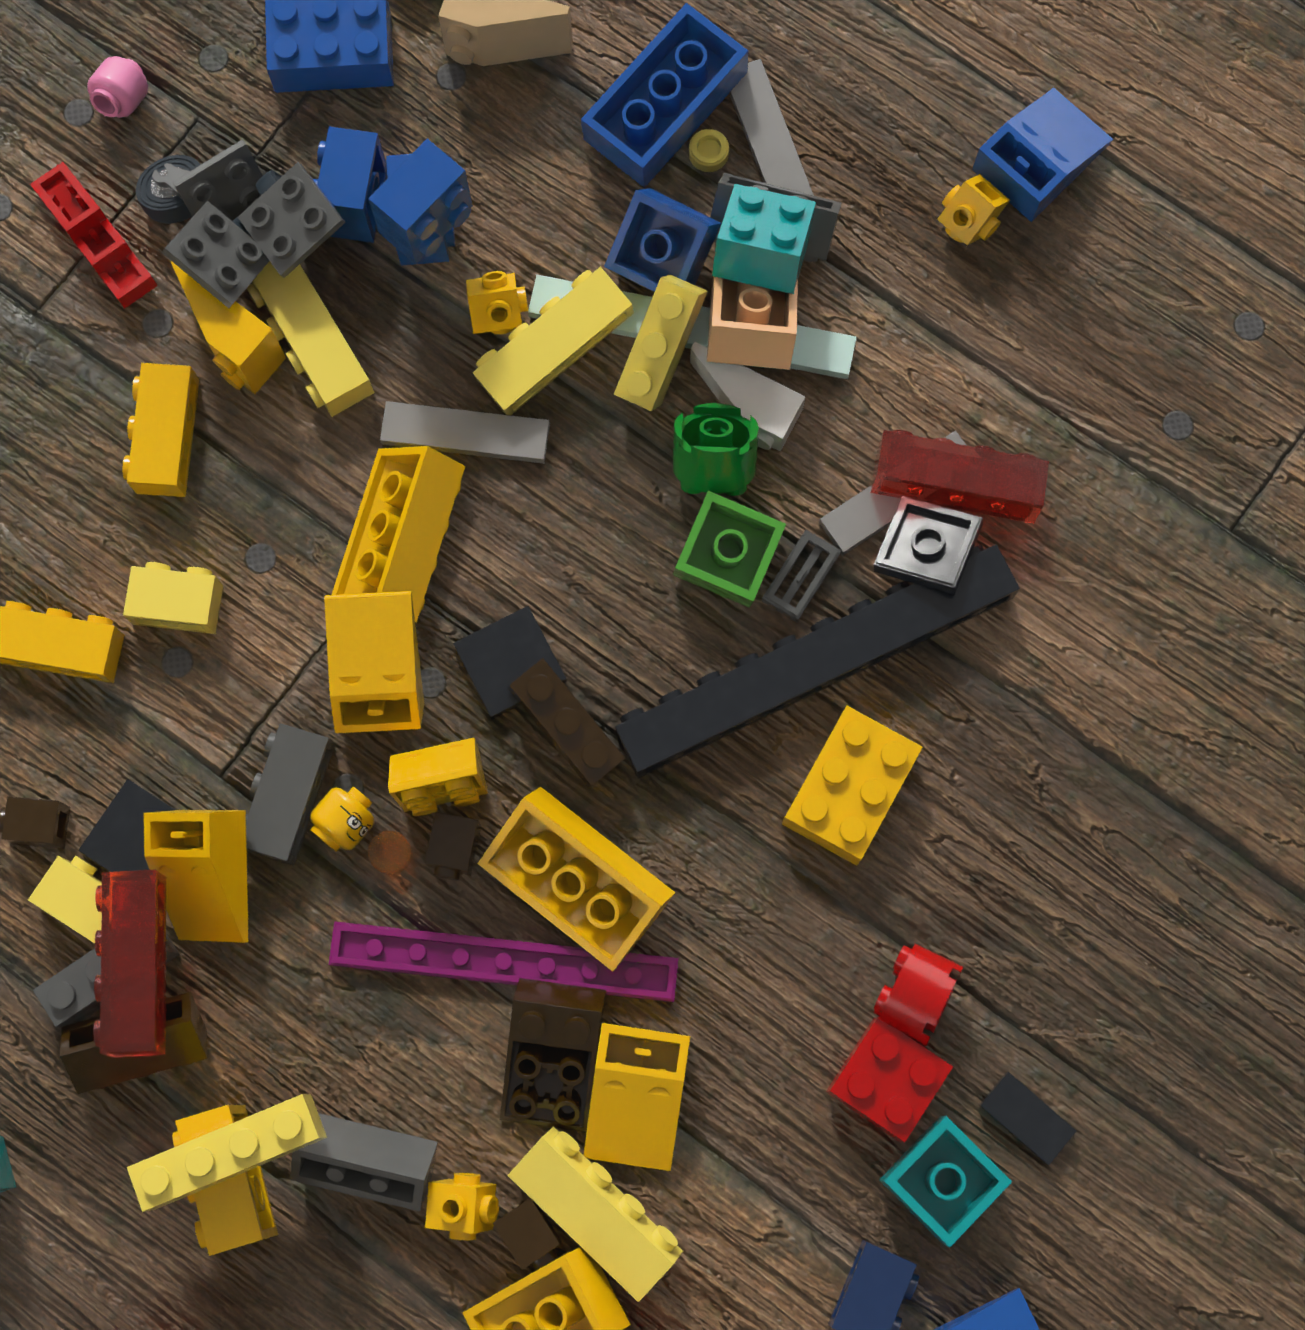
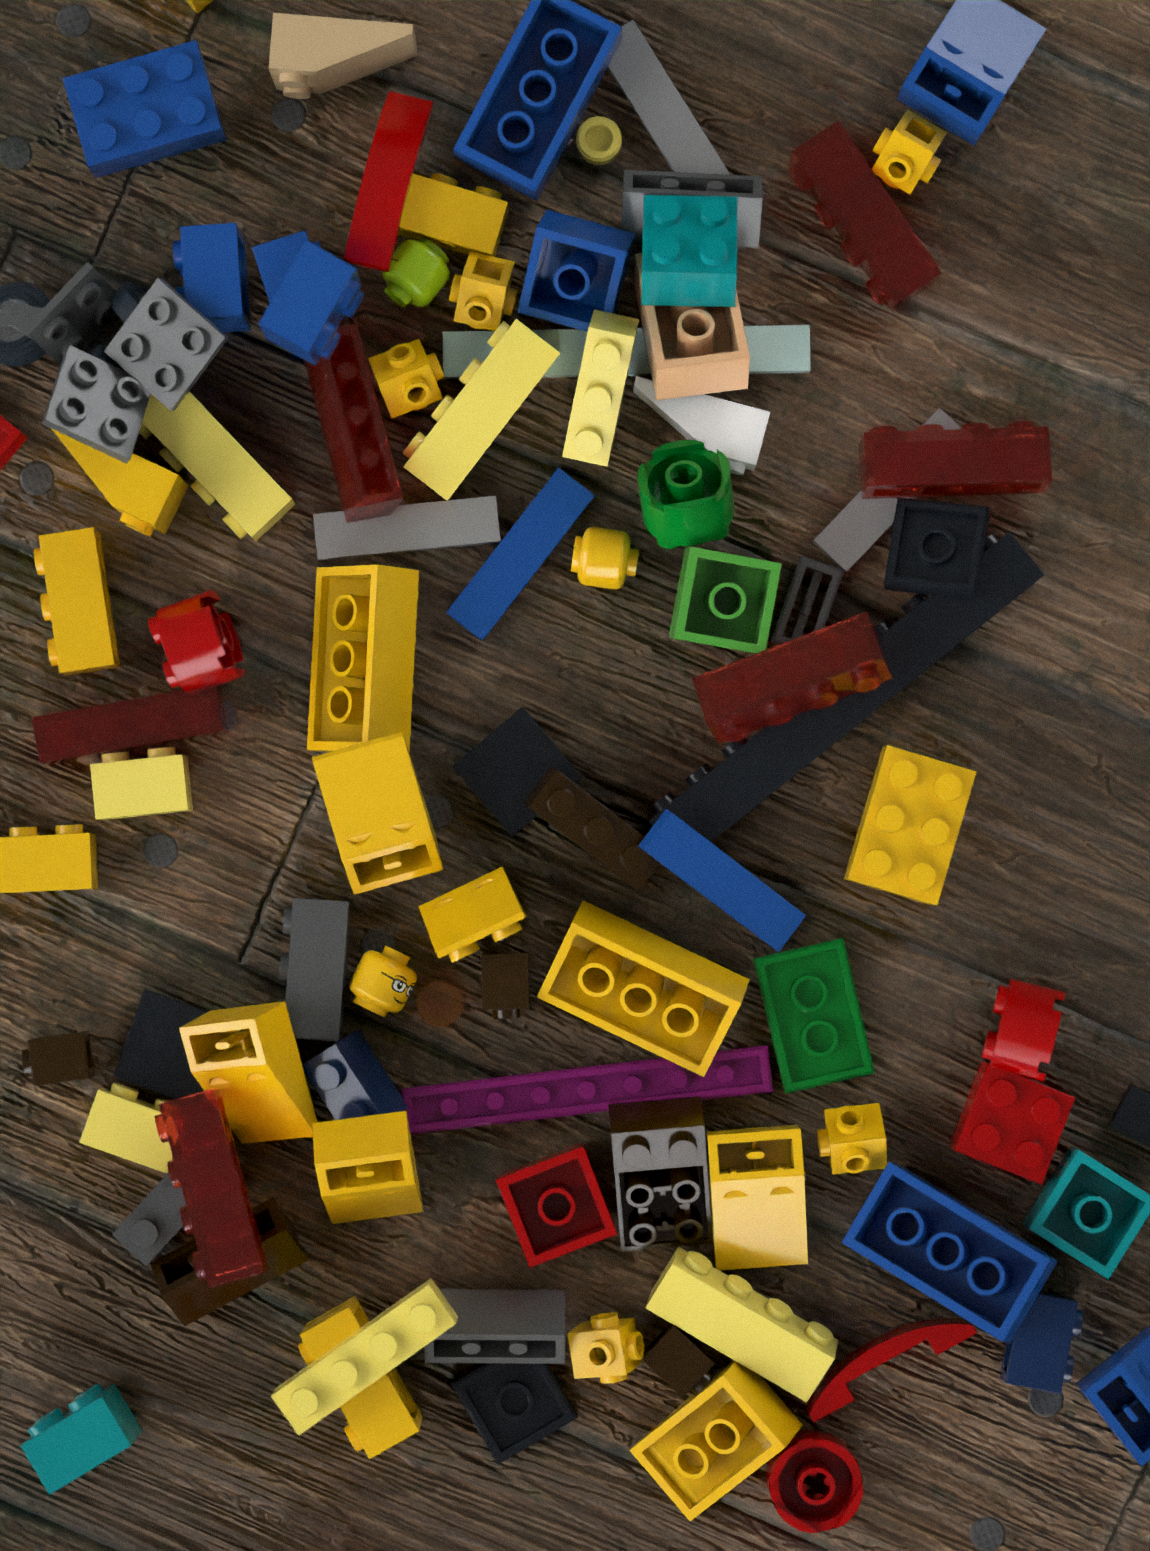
camera: 15 degrees left, 10 degrees up
none -> clear red brick [32,685,229,765]
none -> red brick [148,590,245,696]
none -> dark blue brick [302,1029,408,1120]
none -> clear red brick [304,324,403,523]
none -> yellow slope [312,1111,424,1224]
none -> red slope [344,91,434,272]
none -> lime head [382,238,450,307]
none -> yellow brick [399,173,509,257]
none -> blue tile [446,467,595,642]
none -> yellow brick [449,251,518,331]
none -> black tile [451,1363,578,1464]
none -> red brick [496,1142,617,1268]
none -> yellow head [571,527,639,590]
none -> blue tile [638,809,806,952]
none -> clear red brick [692,612,893,744]
none -> green tile [753,938,875,1094]
none -> clear red brick [788,121,942,311]
none -> red slope [806,1318,977,1423]
none -> yellow brick [817,1103,887,1175]
none -> blue brick [842,1162,1058,1342]

